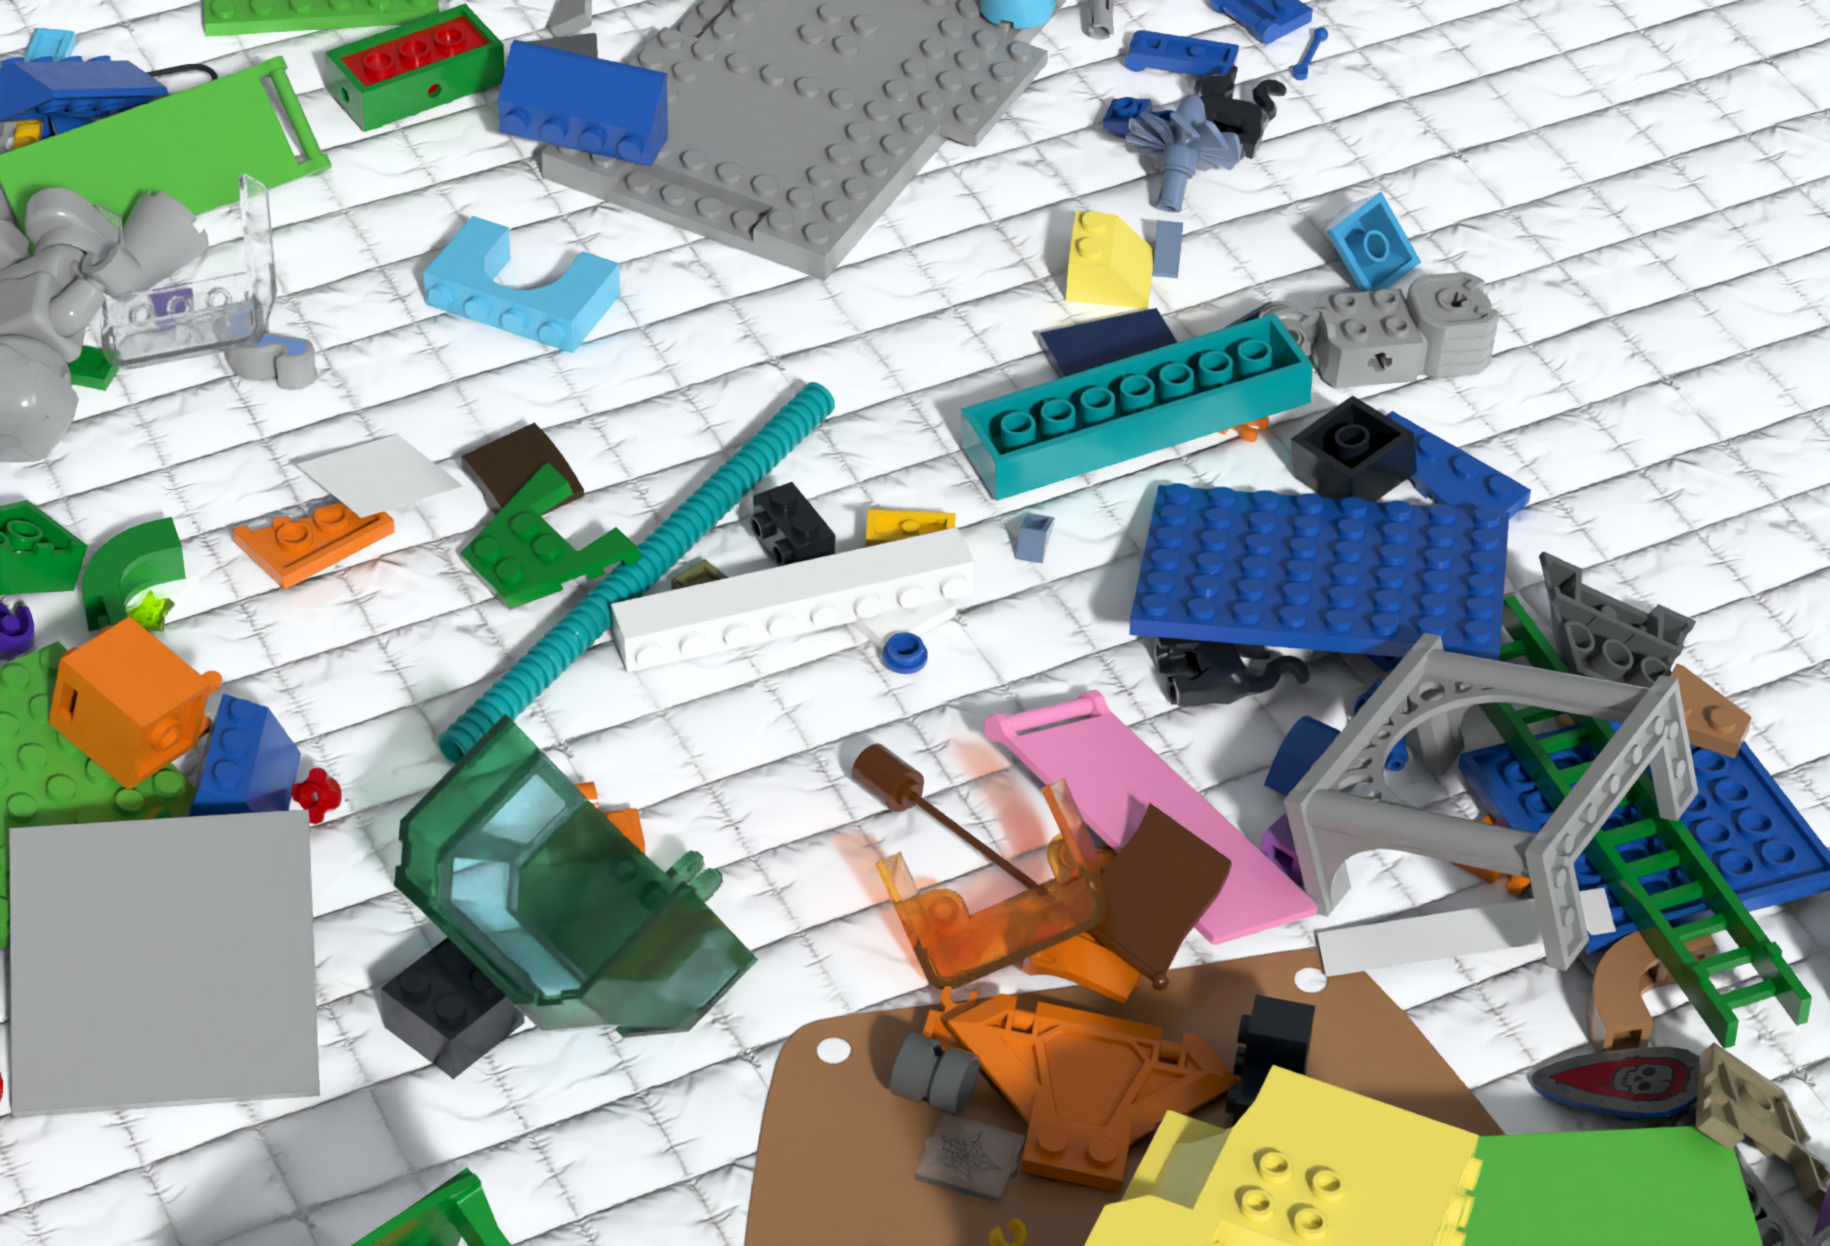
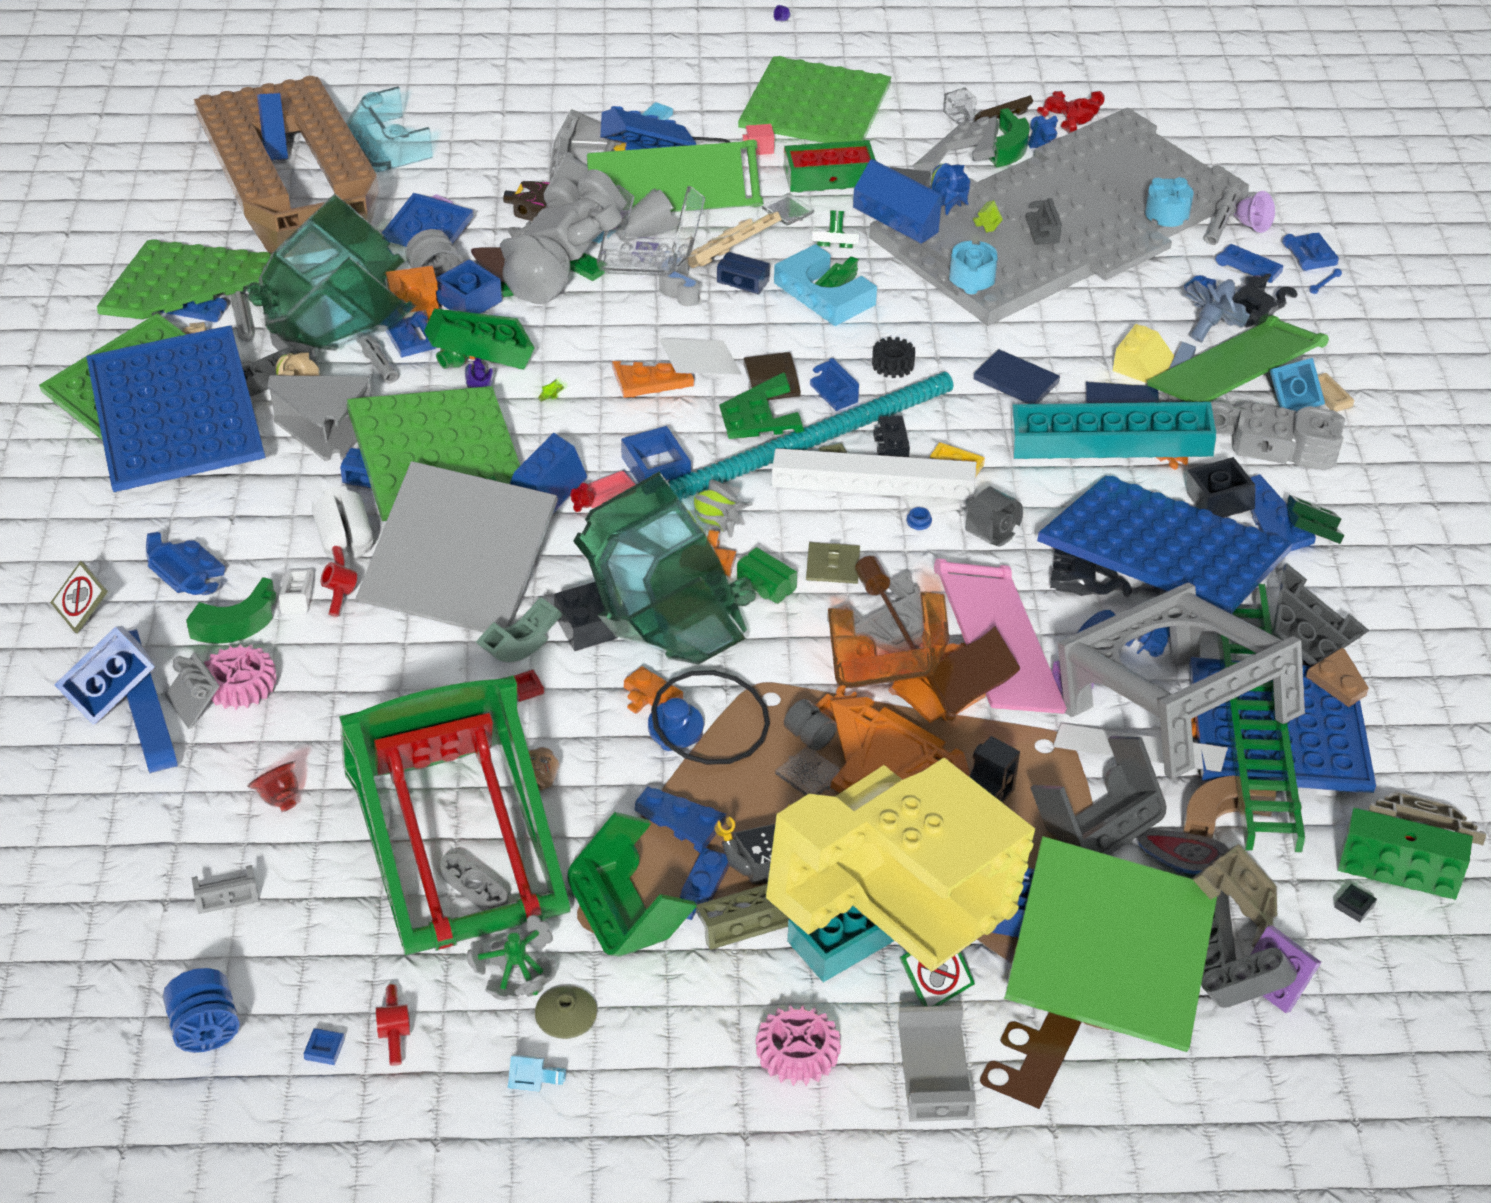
camera: 25 degrees right, 0 degrees up
orange container [48,616,222,791] -> none
green arch [82,517,186,632] -> none
sand blue piece [1015,513,1055,563] -> none
none -> sand green arch [476,597,562,662]
none -> red tile [514,669,544,702]
none -> coral tile [588,470,636,508]
none -> blue window [621,426,691,494]
none -> orange plate [624,666,683,714]
none -> blue plate [648,698,704,751]
none -> black piece [651,670,770,765]
none -> tan wing [682,211,782,268]
none -> light grey hair [694,479,753,538]
none -> dark blue brick [717,252,770,295]
none -> green brick [737,547,798,604]
none -> coral brick [742,124,774,155]
none -> clear piece [762,192,815,226]
none -> olive piece [806,542,860,584]
none -> blue hinge [810,358,859,411]
none -> plate [812,210,859,248]
none -> green hinge [815,256,859,288]
none -> light grey wing [827,571,939,656]
none -> black tyre [872,337,916,378]
none -> blue hair [928,163,970,215]
none -> medium azure brick [949,241,998,294]
none -> dark grey brick [965,486,1023,547]
none -> lime tile [973,200,1003,233]
none -> dark blue tile [973,349,1060,404]
none -> dark grey hinge [1026,198,1062,244]
none -> dark grey windscreen [1030,736,1167,855]
none -> bright green flag [1147,315,1329,402]
none -> dark green slope [1287,494,1345,544]
none -> tan tile [1318,373,1355,412]

